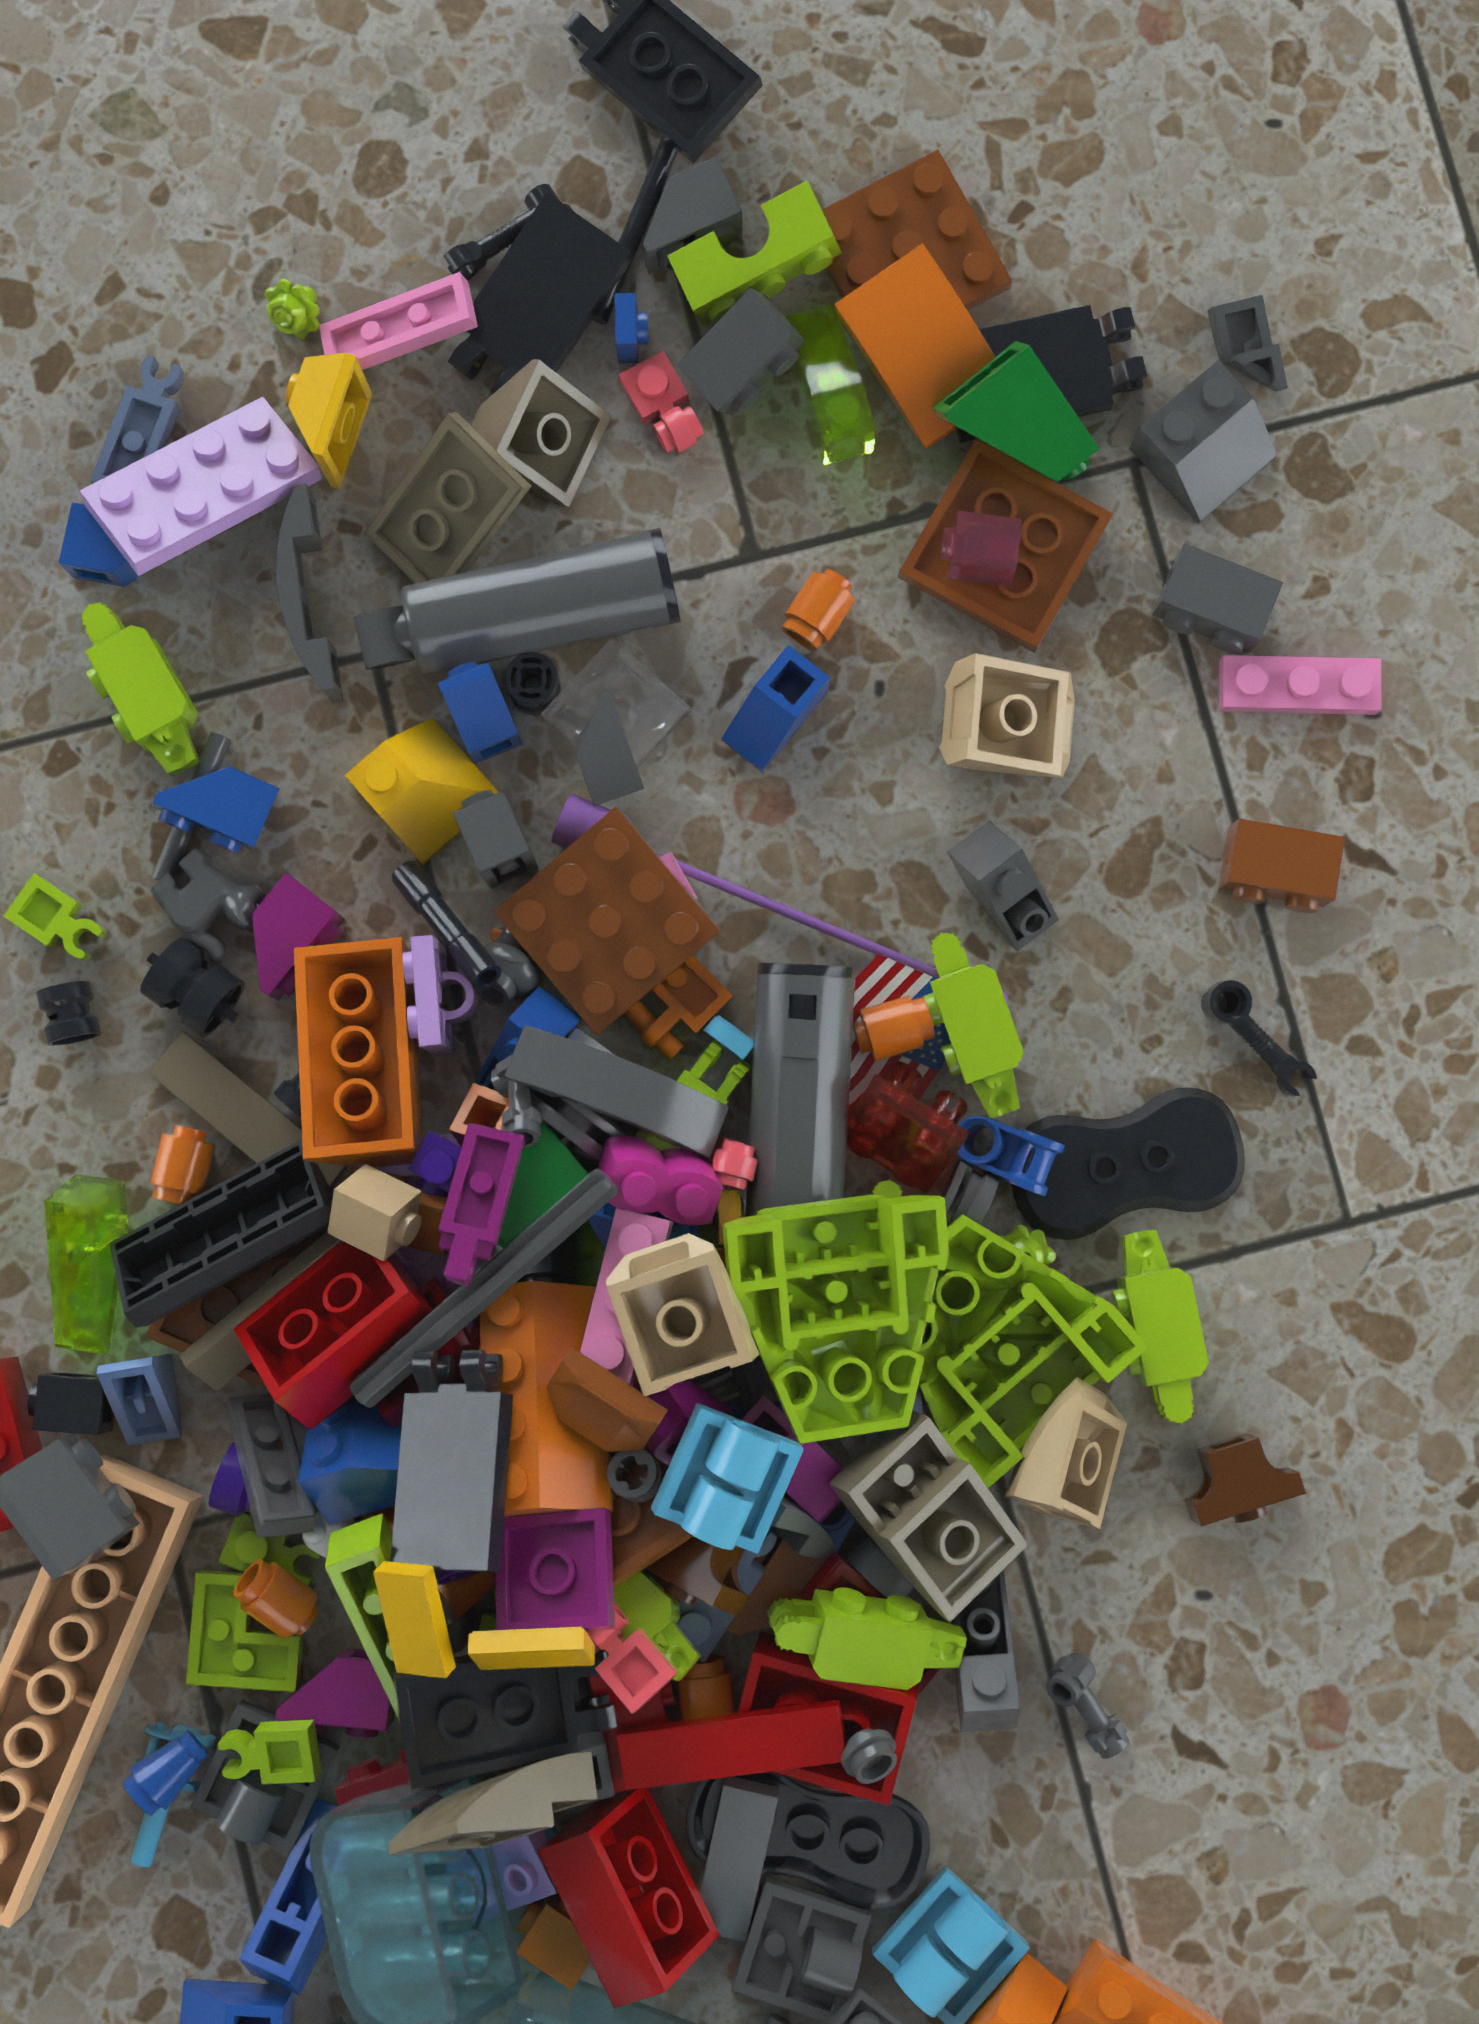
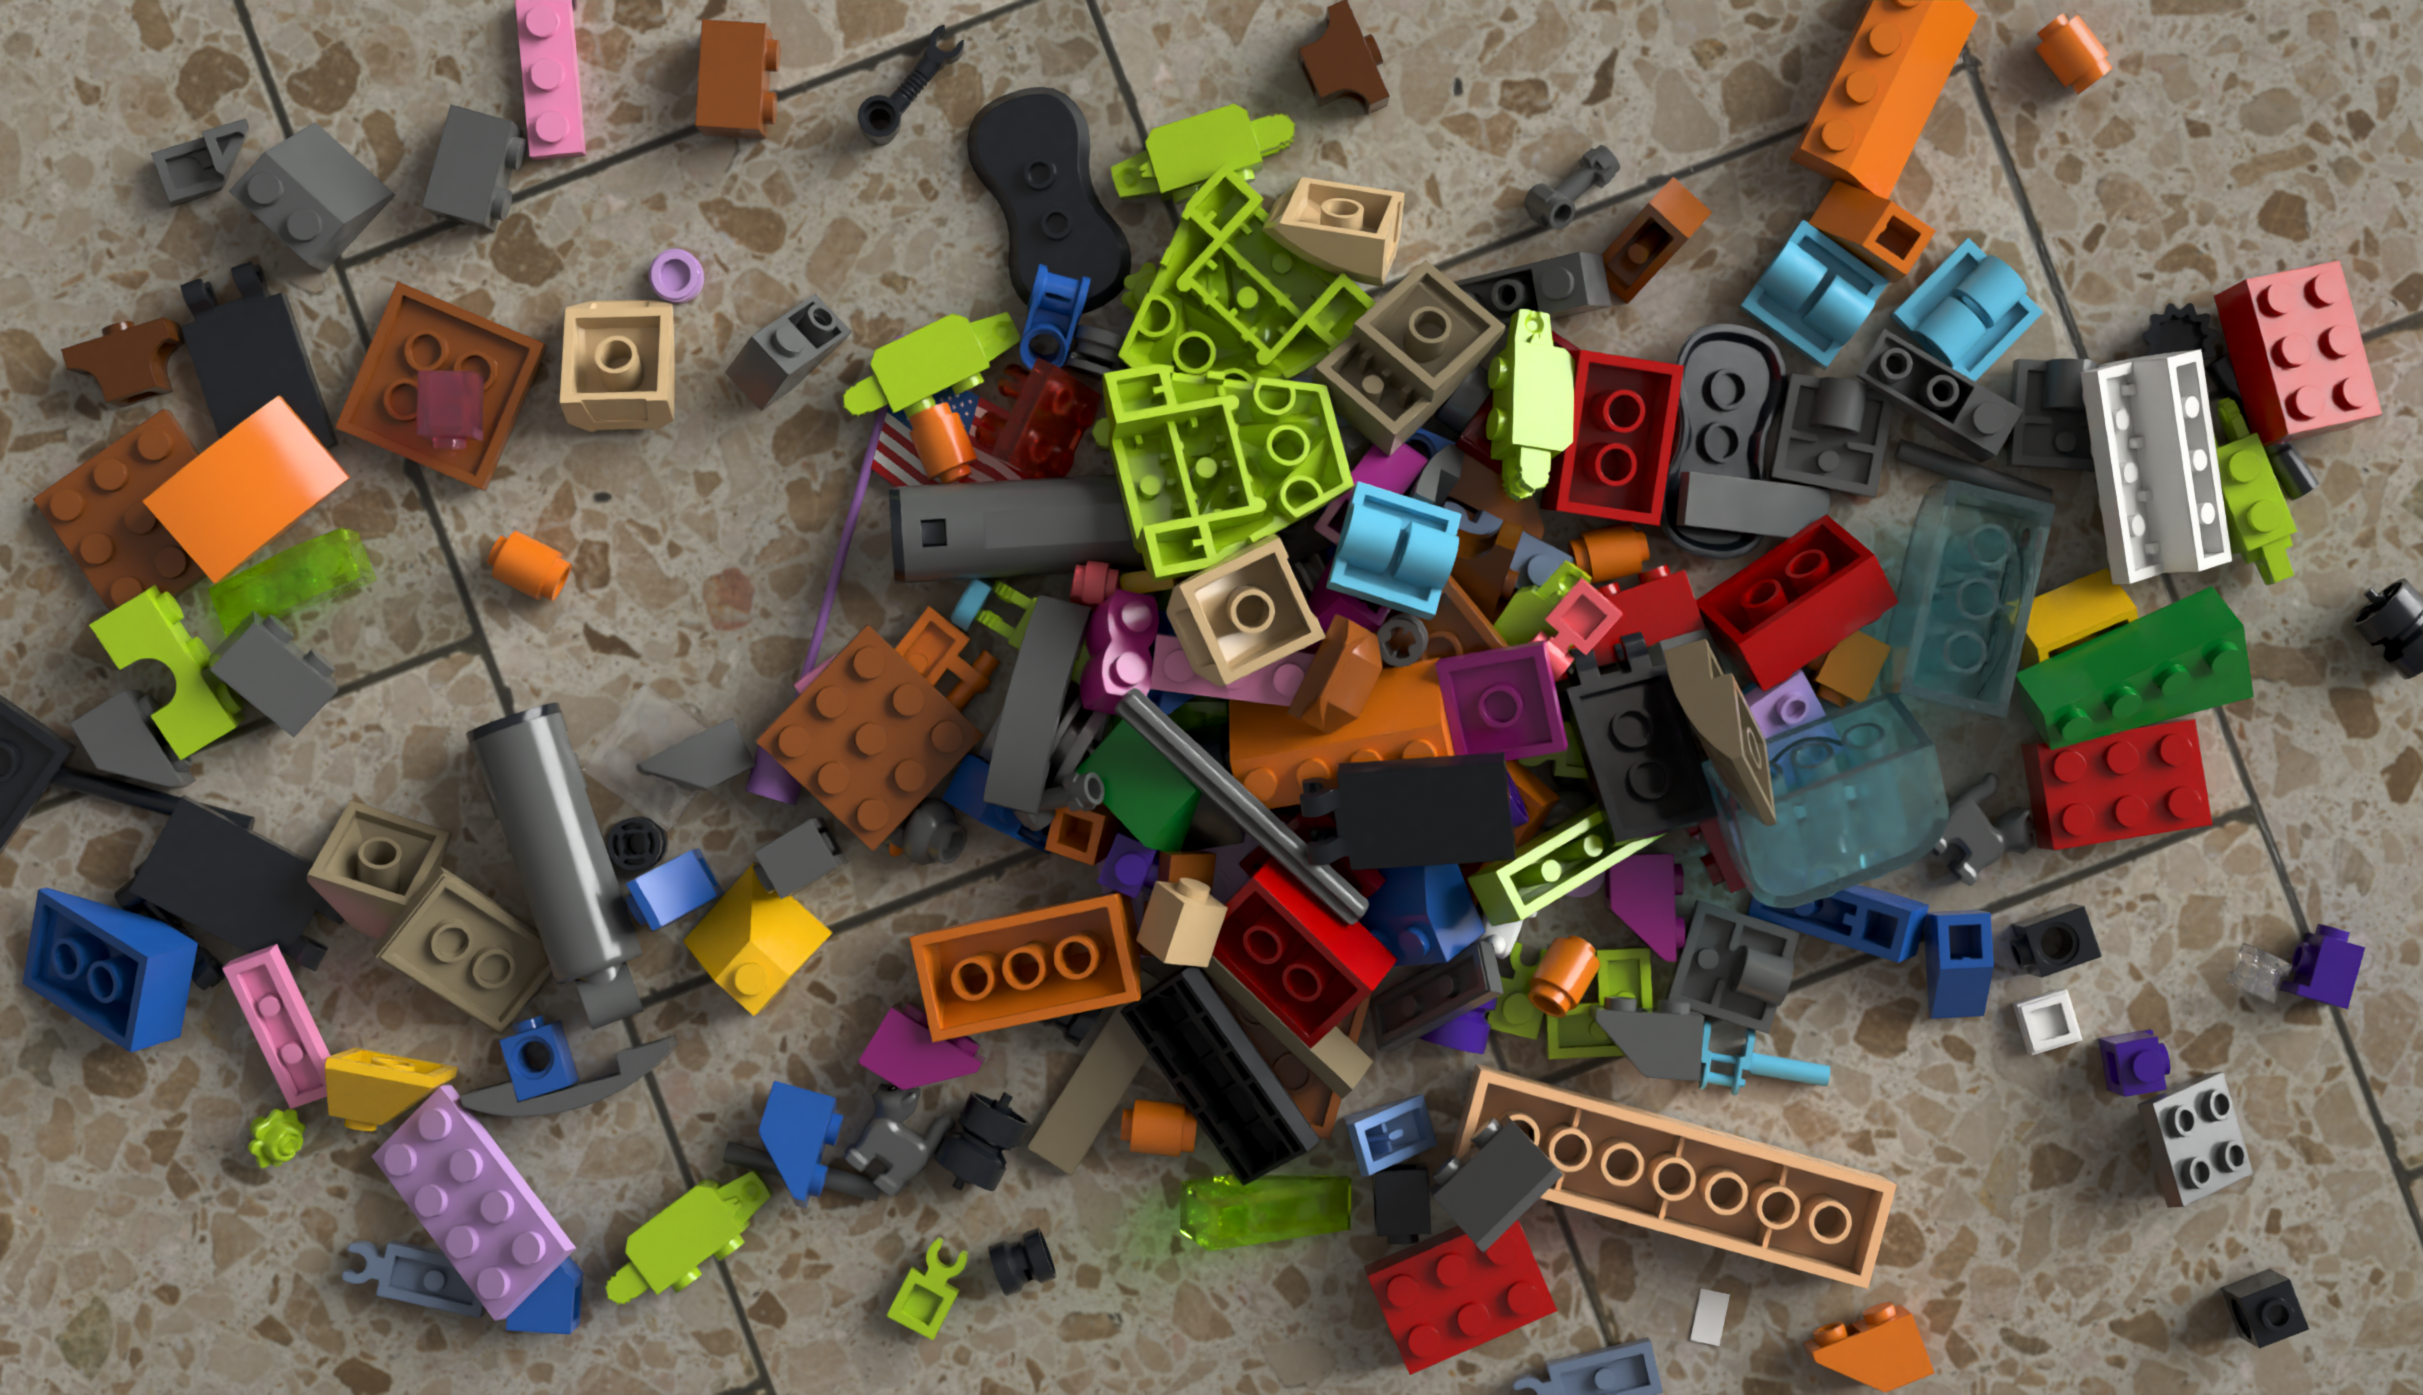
camera: 95 degrees left, 5 degrees up
blue cone [122,1730,209,1816] -> none
lime plate [218,1719,322,1784] -> none
yellow tile [373,1561,456,1679] -> none
black piece [392,861,502,990] -> none
lavender plate [403,935,479,1055] -> none
magenta hinge [438,1123,526,1287] -> none
yellow tile [468,1627,595,1670] -> none
blue plate [615,293,648,364] -> none
red tile [616,1699,847,1790] -> none
coral plate [618,350,704,454] -> none
blue slope [721,645,830,773] -> none
dark grey plate [841,1729,897,1784] -> none
green slope [932,341,1100,482] -> none
none -> blue slope [22,887,198,1053]
none -> reddish brown brick [61,317,186,408]
none -> blue brick [499,1015,579,1102]
none -> lavender tile [649,249,704,304]
none -> dark grey slope [1589,996,1704,1081]
none -> dark orange slope [1602,177,1712,304]

